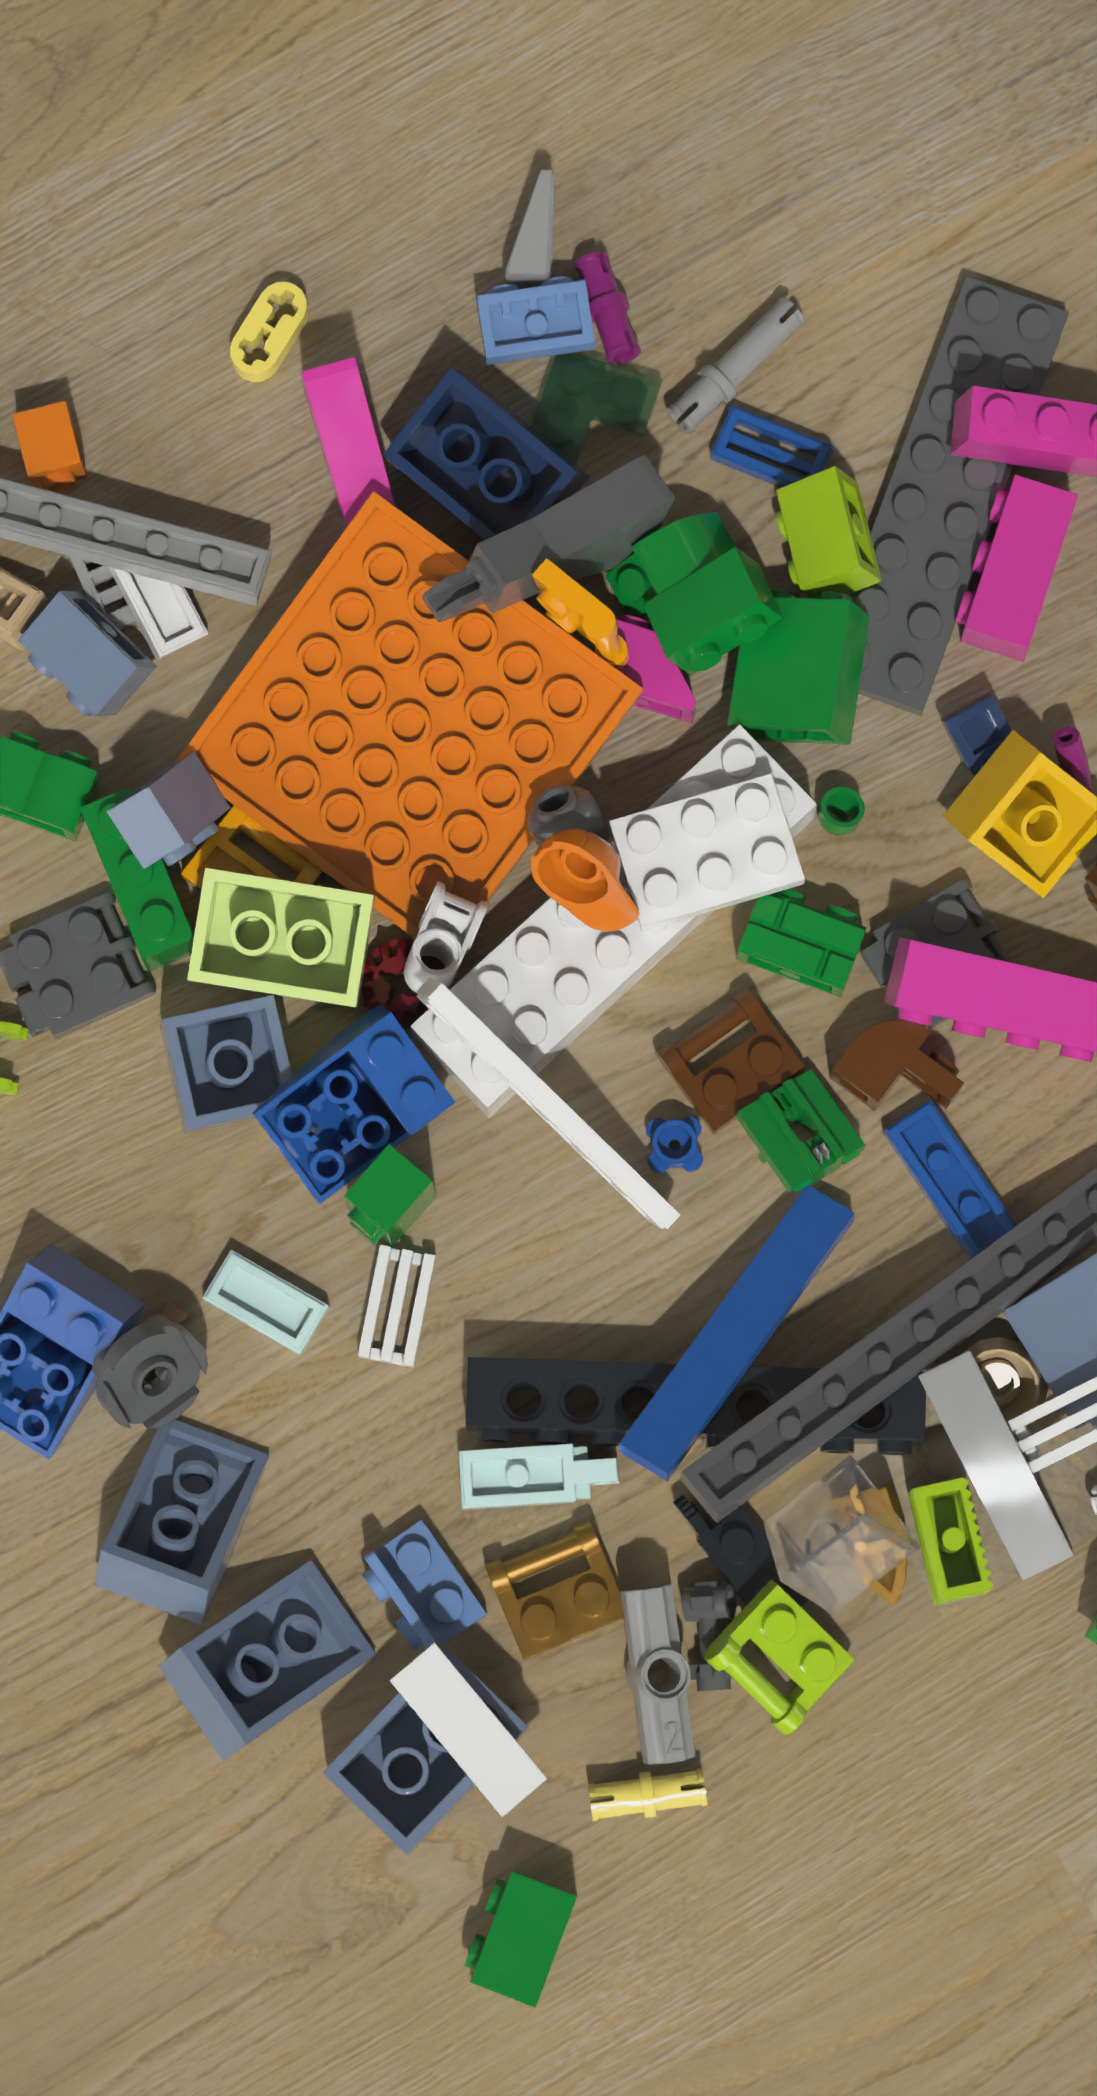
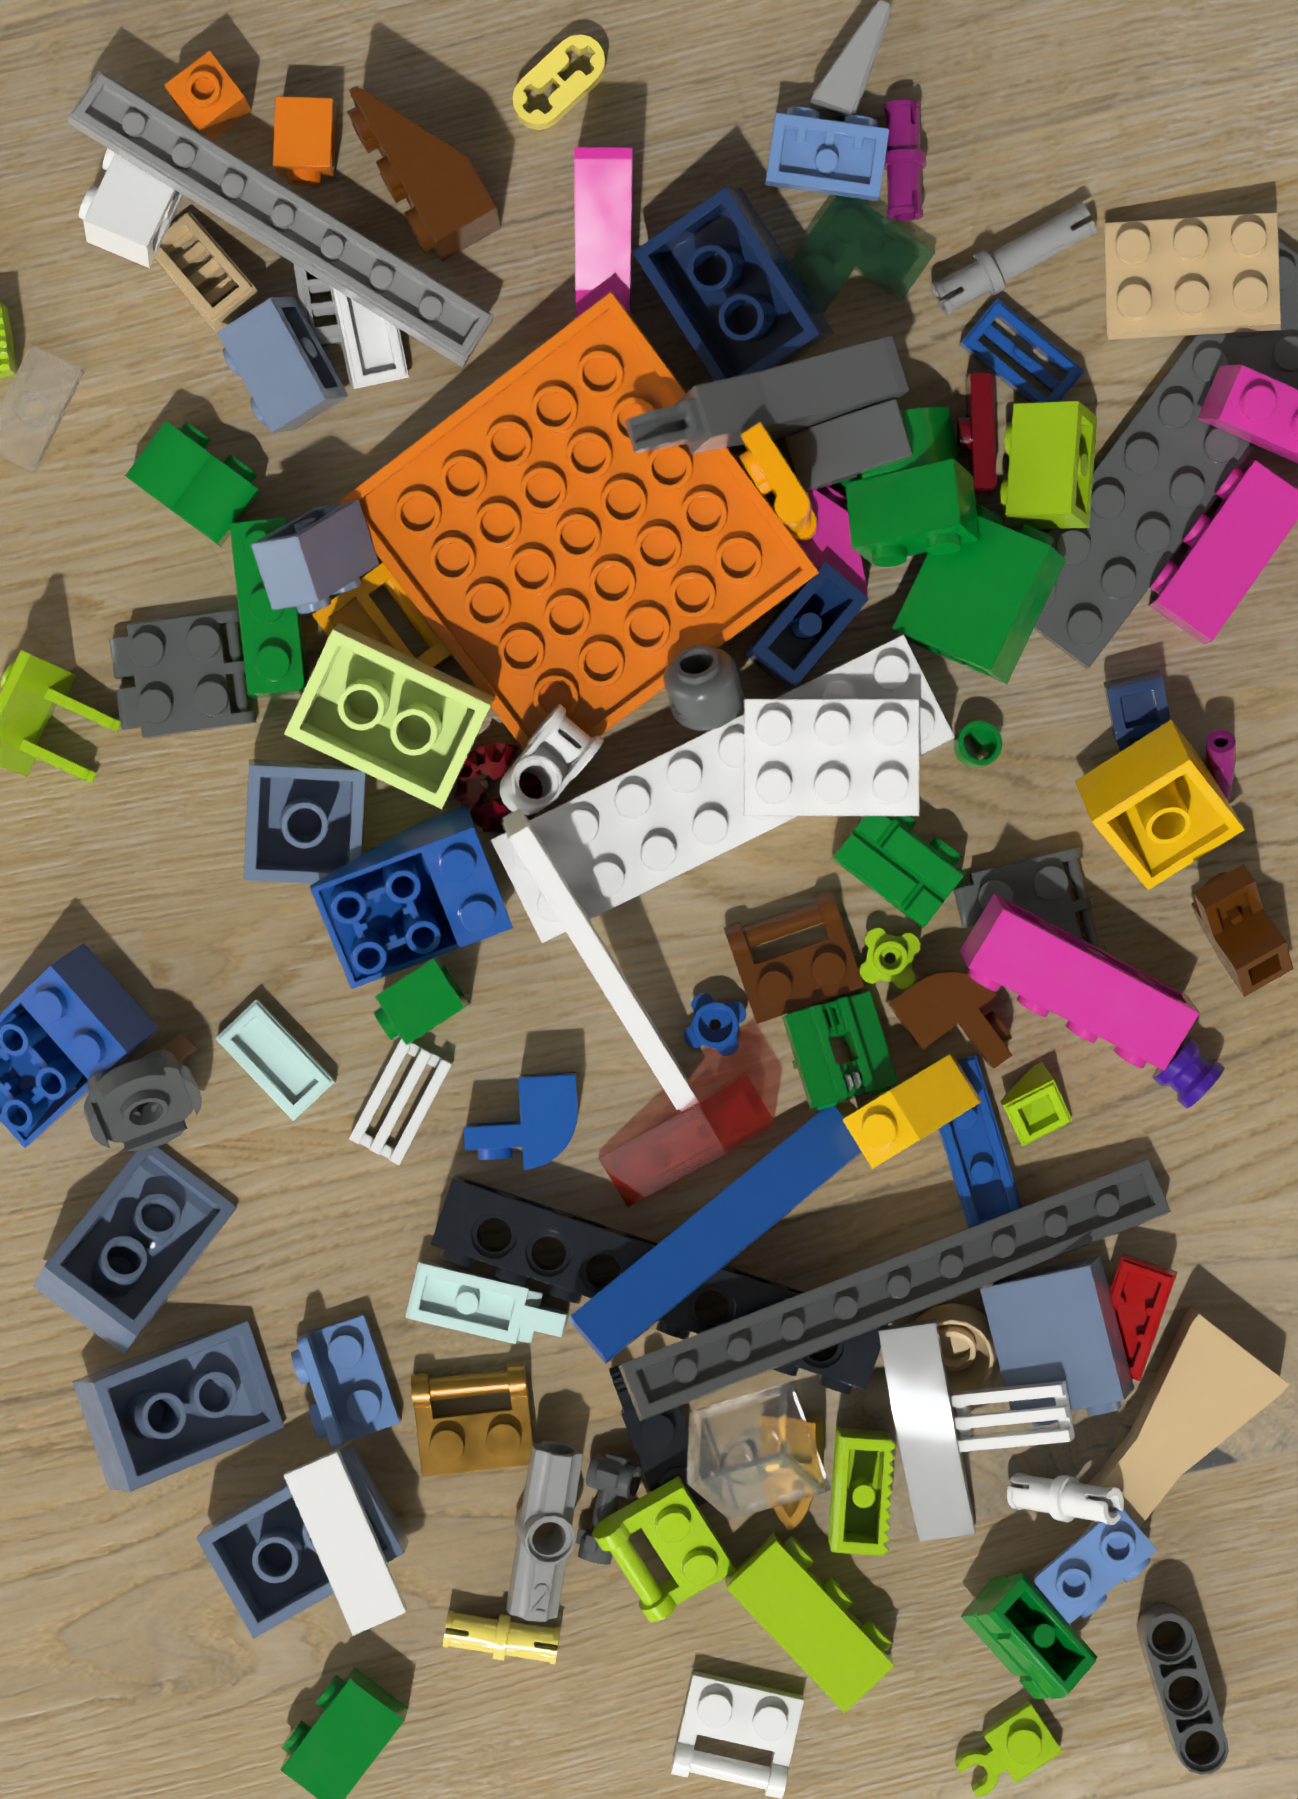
camera: 10 degrees right, 10 degrees up
orange piece [531,828,640,932] -> none
none -> reddish brown slope [347,86,501,262]
none -> blue brick [464,1072,579,1170]
none -> clear red slope [599,1072,776,1207]
none -> white plate [670,1671,804,1799]
none -> lime brick [725,1531,895,1713]
none -> dark blue slope [743,561,869,690]
none -> dark grey slope [785,399,912,493]
none -> yellow slope [842,1053,982,1169]
none -> lime plate [859,928,920,989]
none -> dark red plate [957,373,997,494]
none -> lime slope [1000,1061,1073,1147]
none -> tan plate [1104,212,1281,340]

